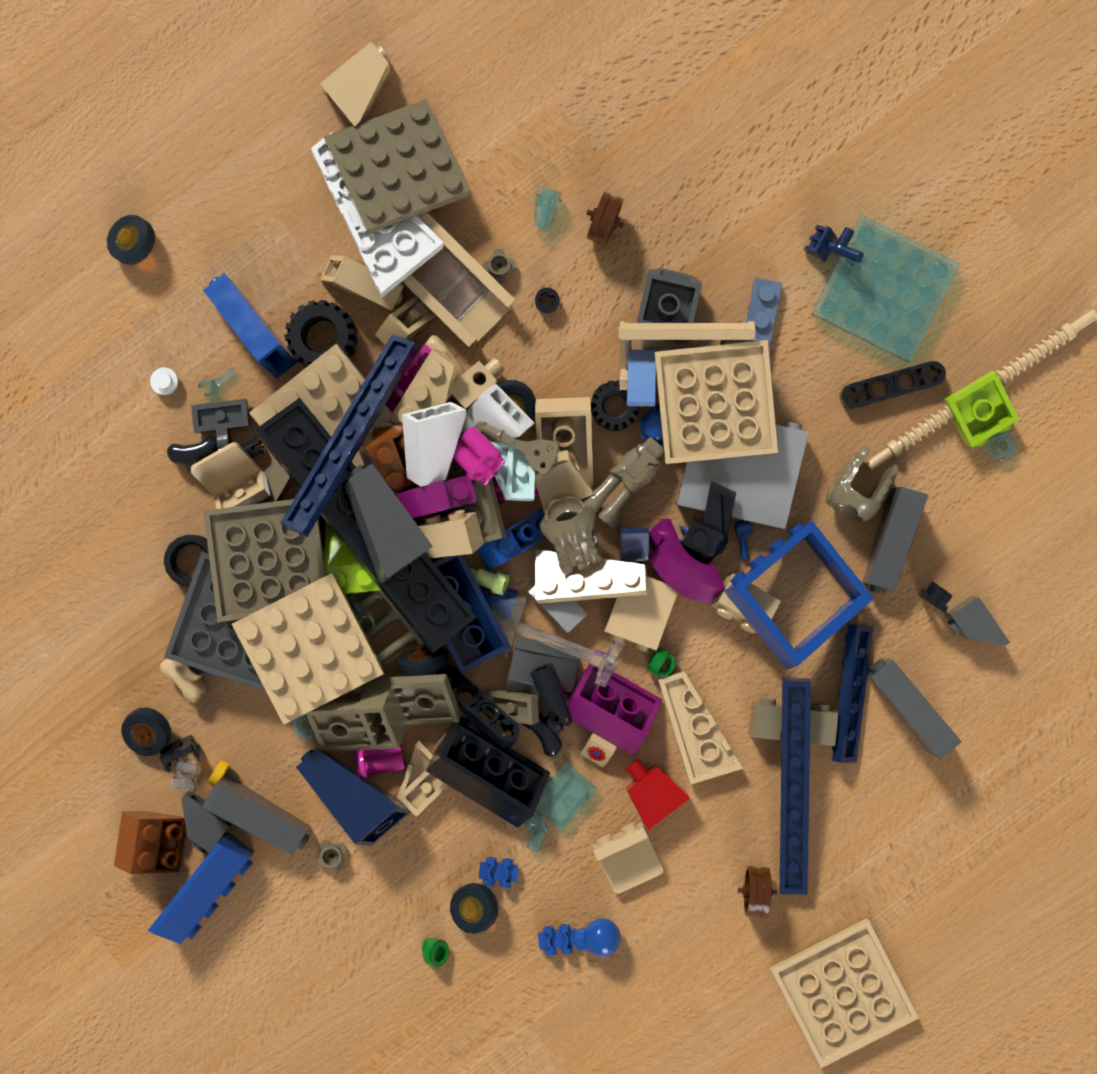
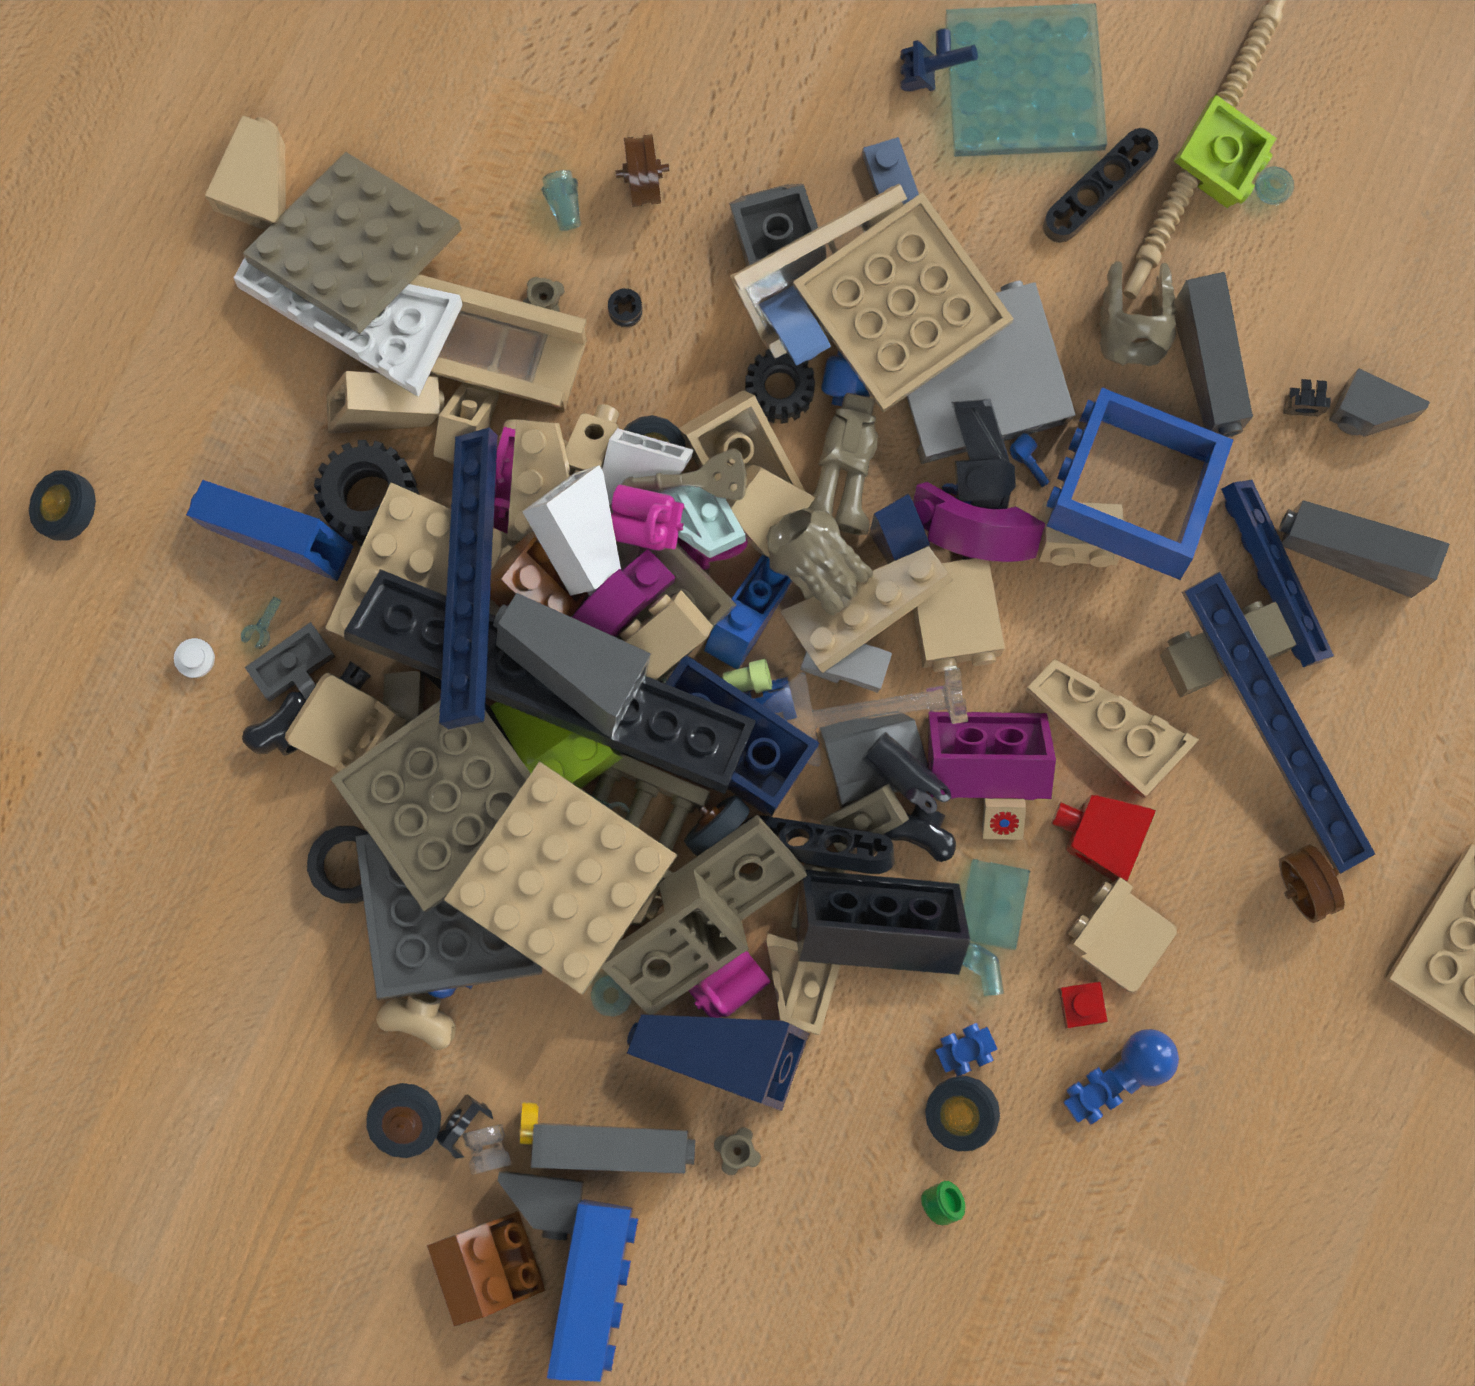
camera: 30 degrees left, 10 degrees down
green tile [646,647,676,678] -> none
none -> red plate [1058,981,1108,1028]

